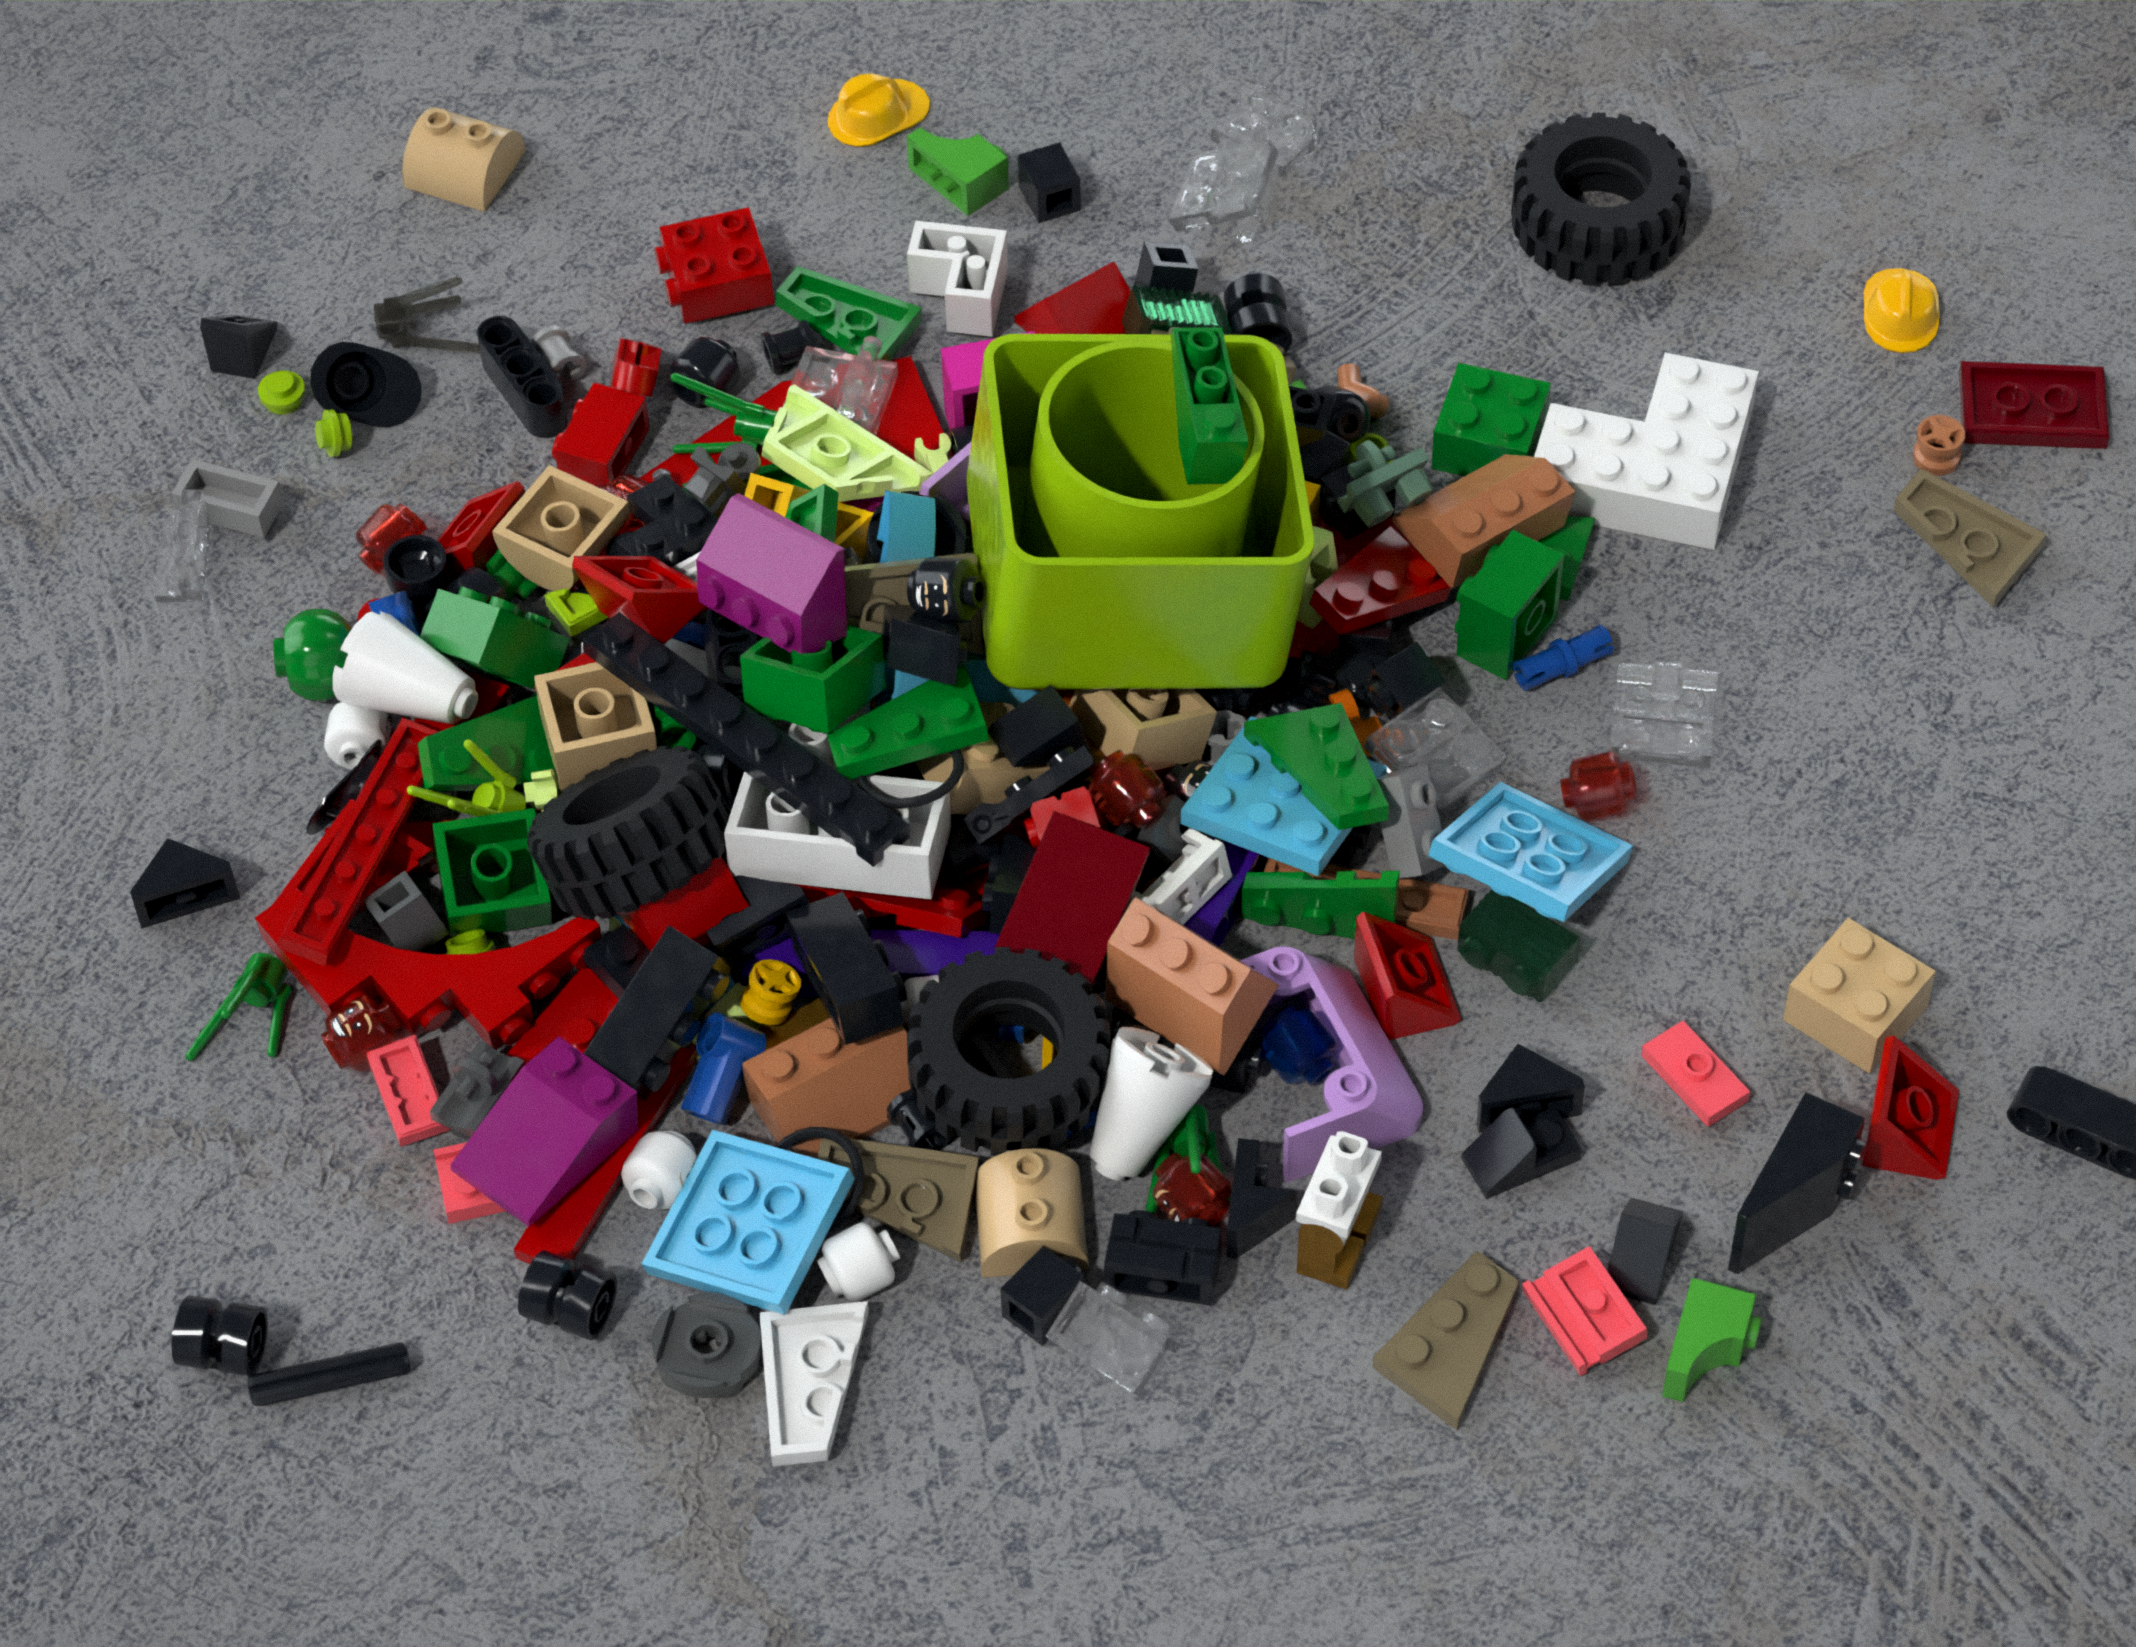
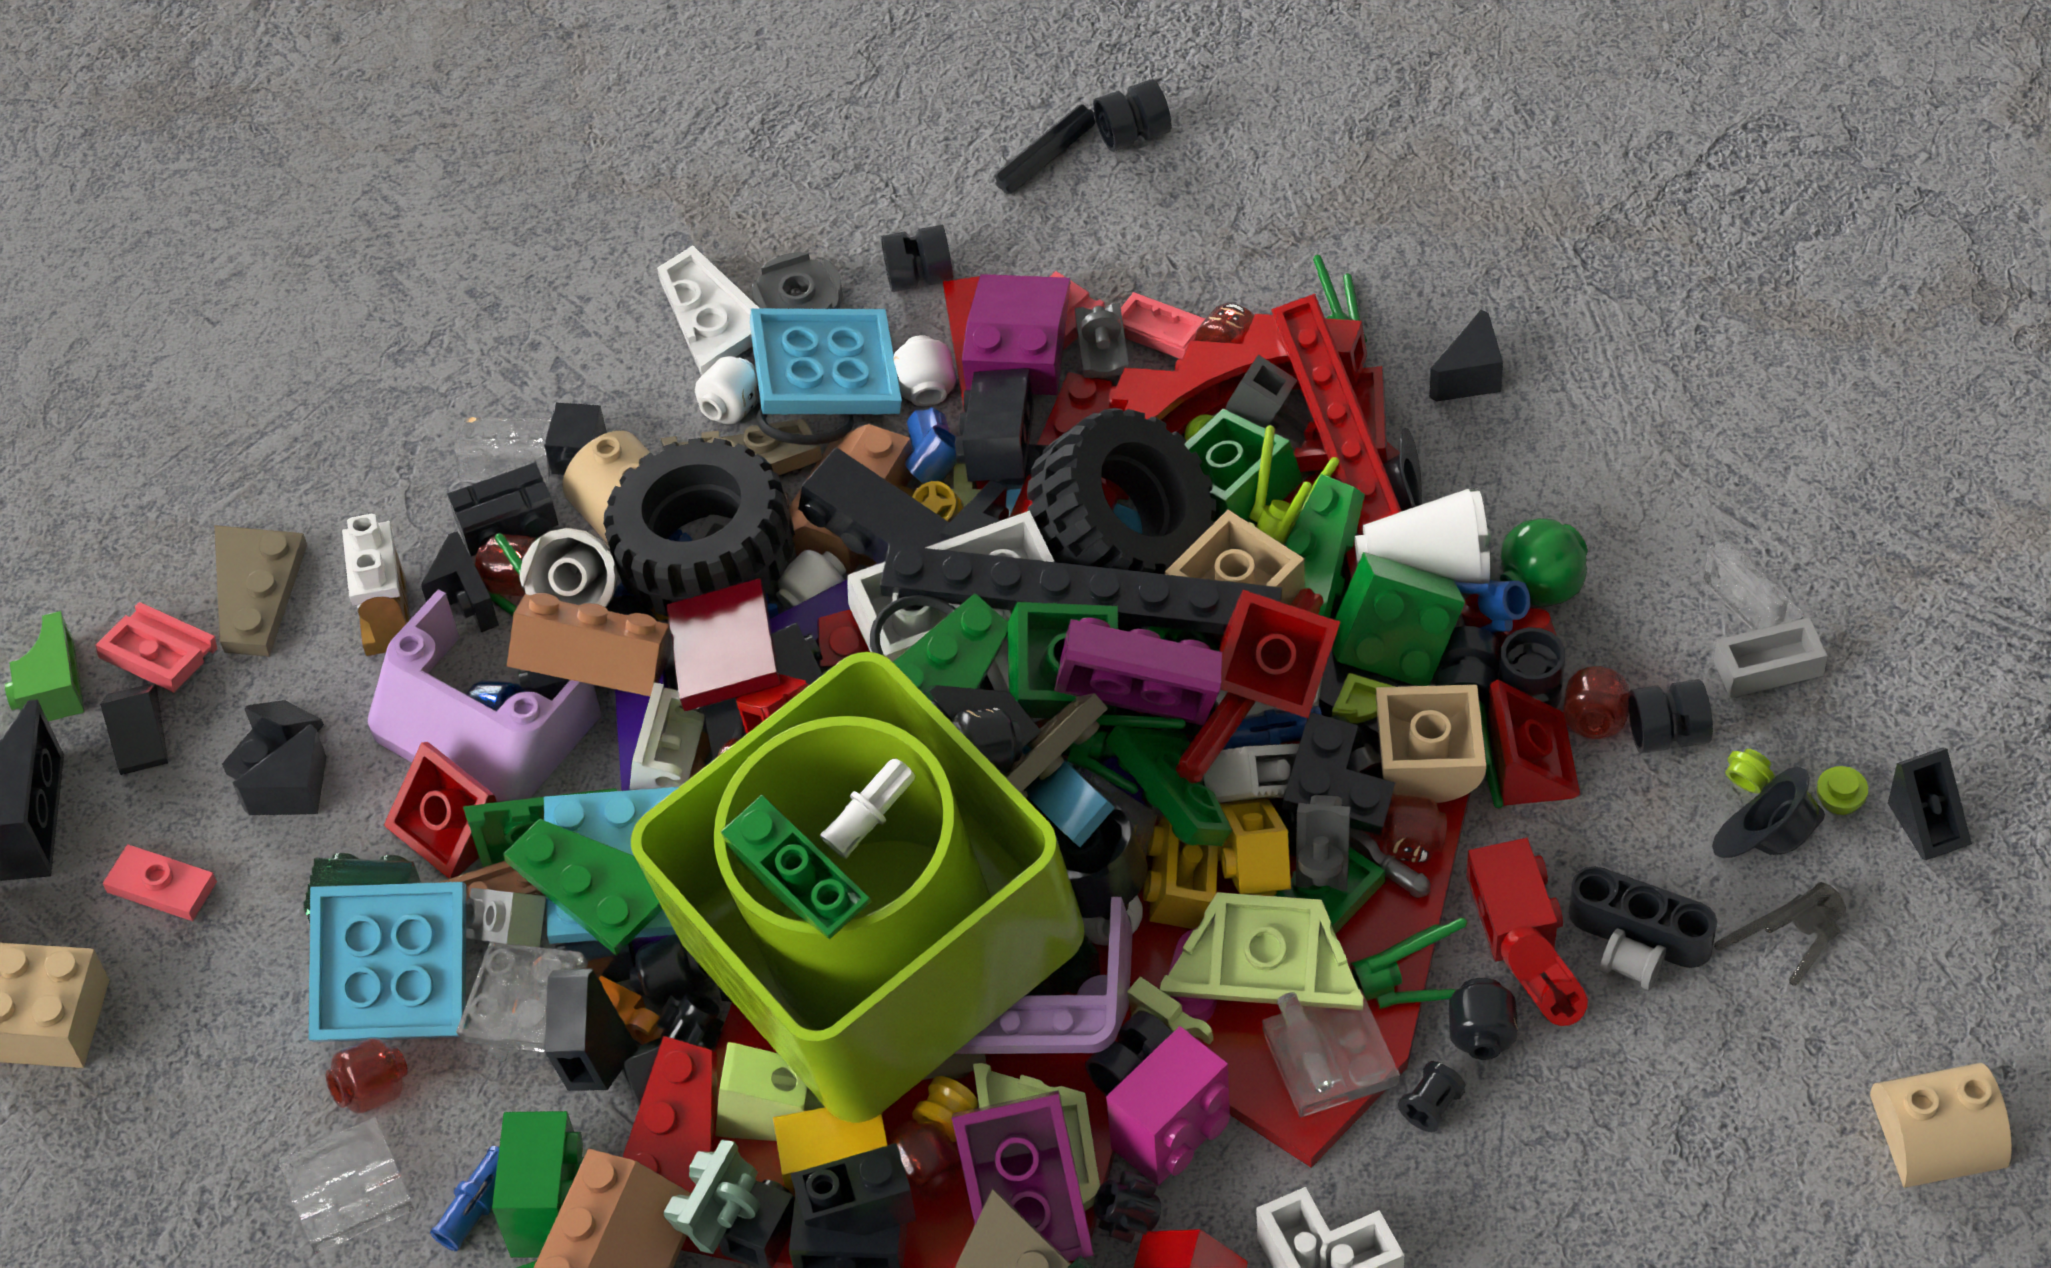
camera: 150 degrees right, 0 degrees up
red brick [654,207,774,324] -> none
green wing [776,266,922,373] -> none
none -> white axle [820,759,915,859]
none -> black wheel [1628,679,1713,754]

